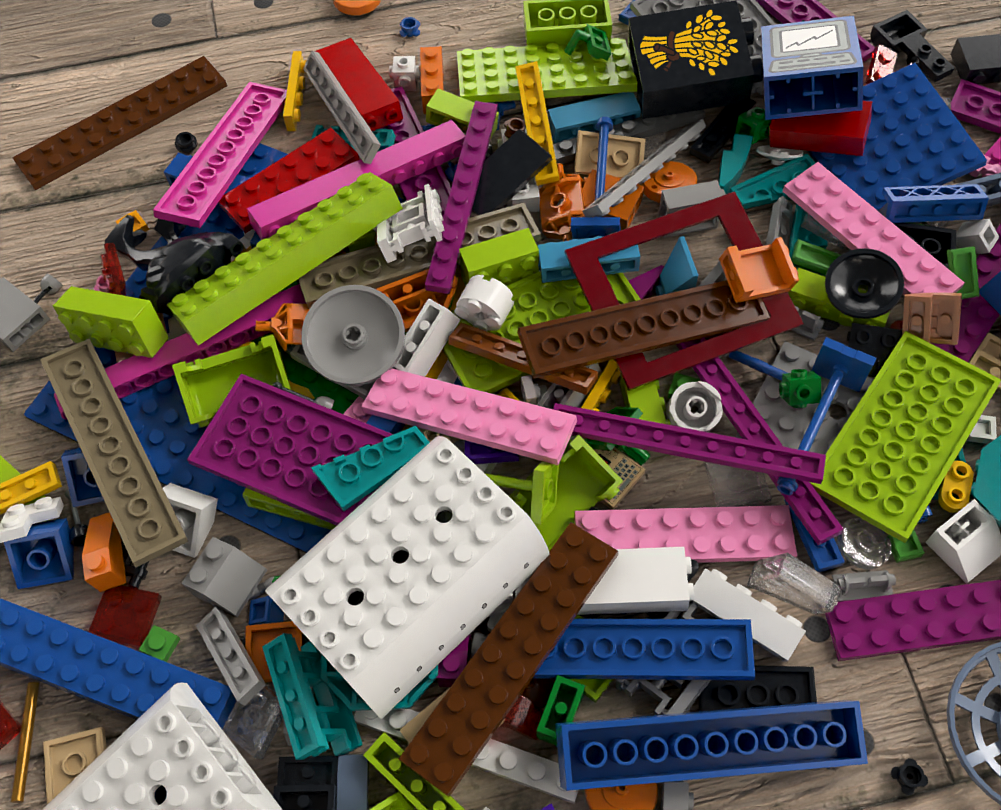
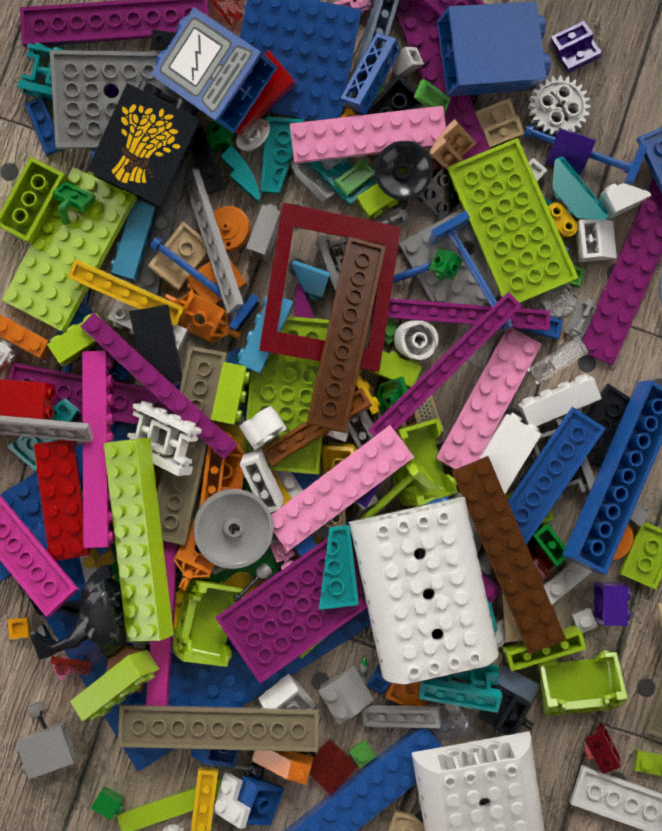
camera: 65 degrees left, 25 degrees up
reddish brown plate [504,118,526,138] -> none
orange panel [719,237,799,303] -> none

